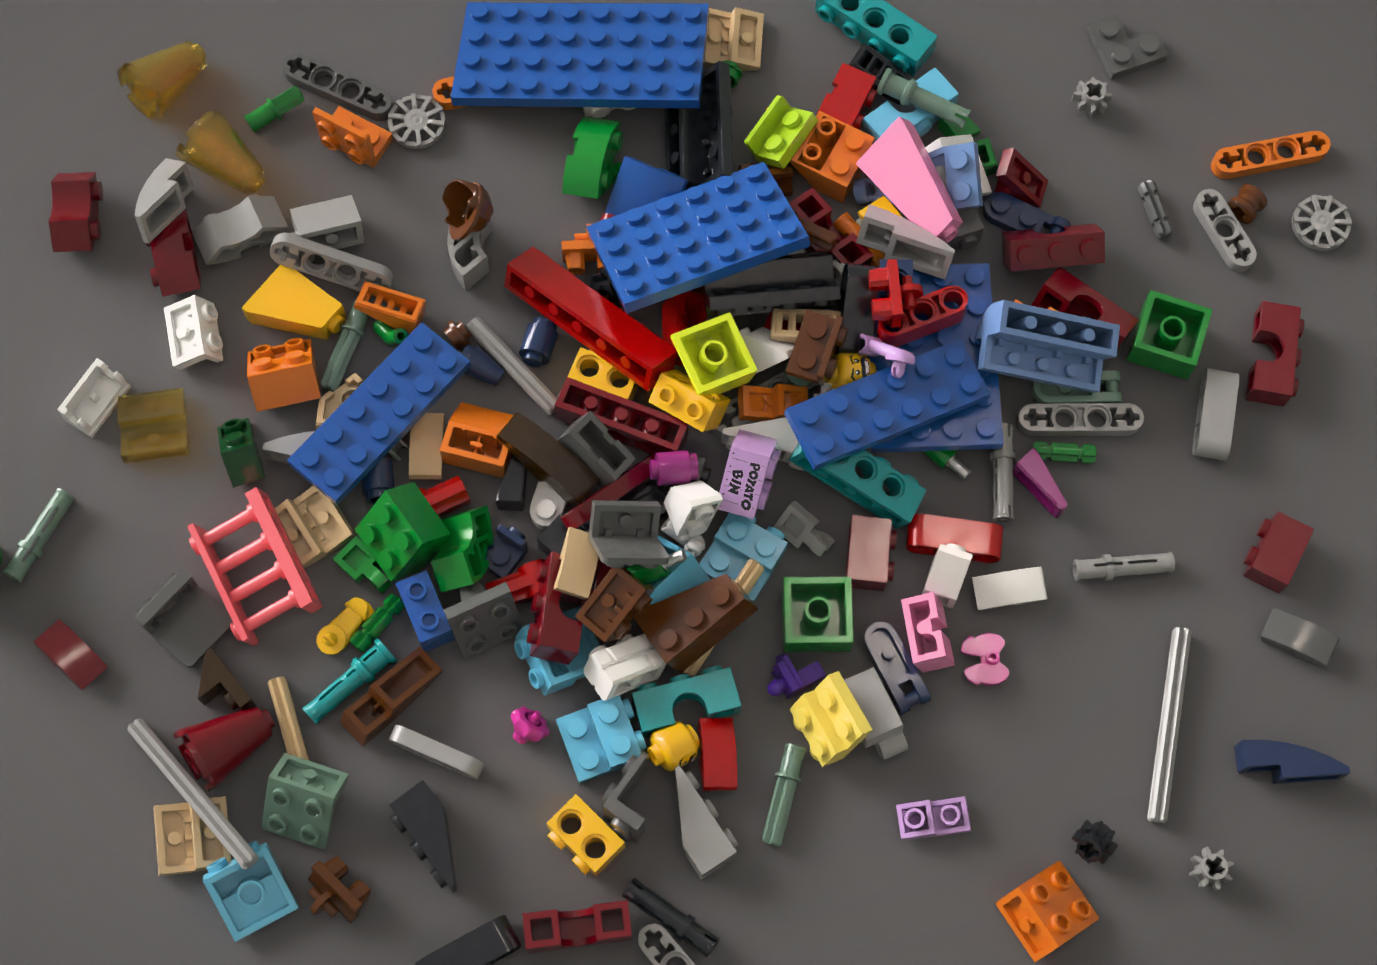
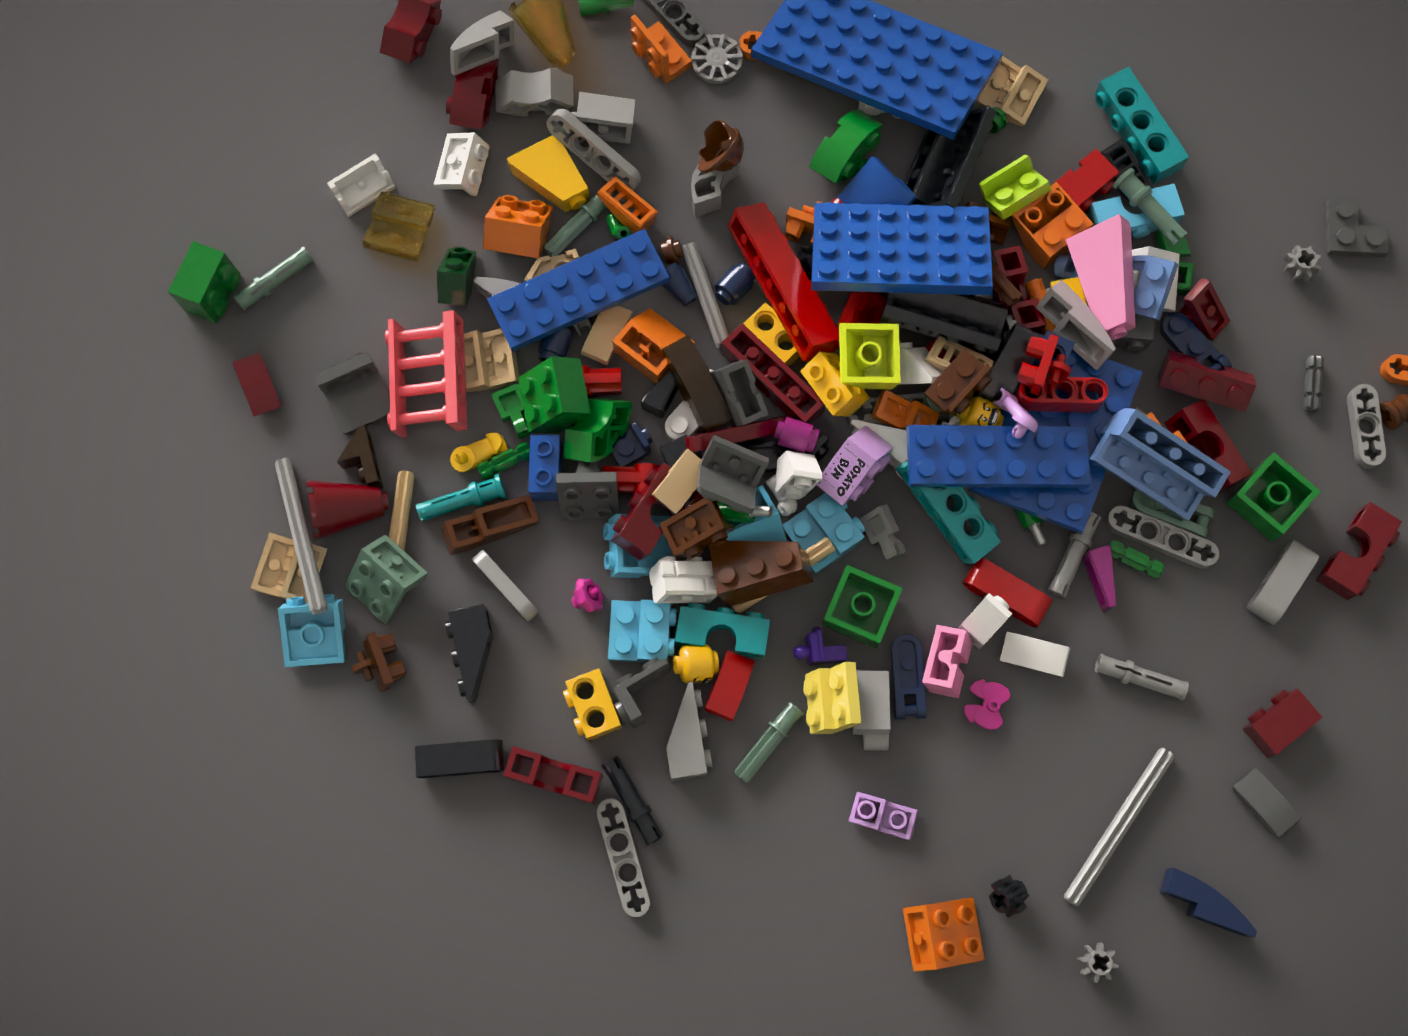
camera: 30 degrees right, 5 degrees up
brick [845,515,897,591] -> none

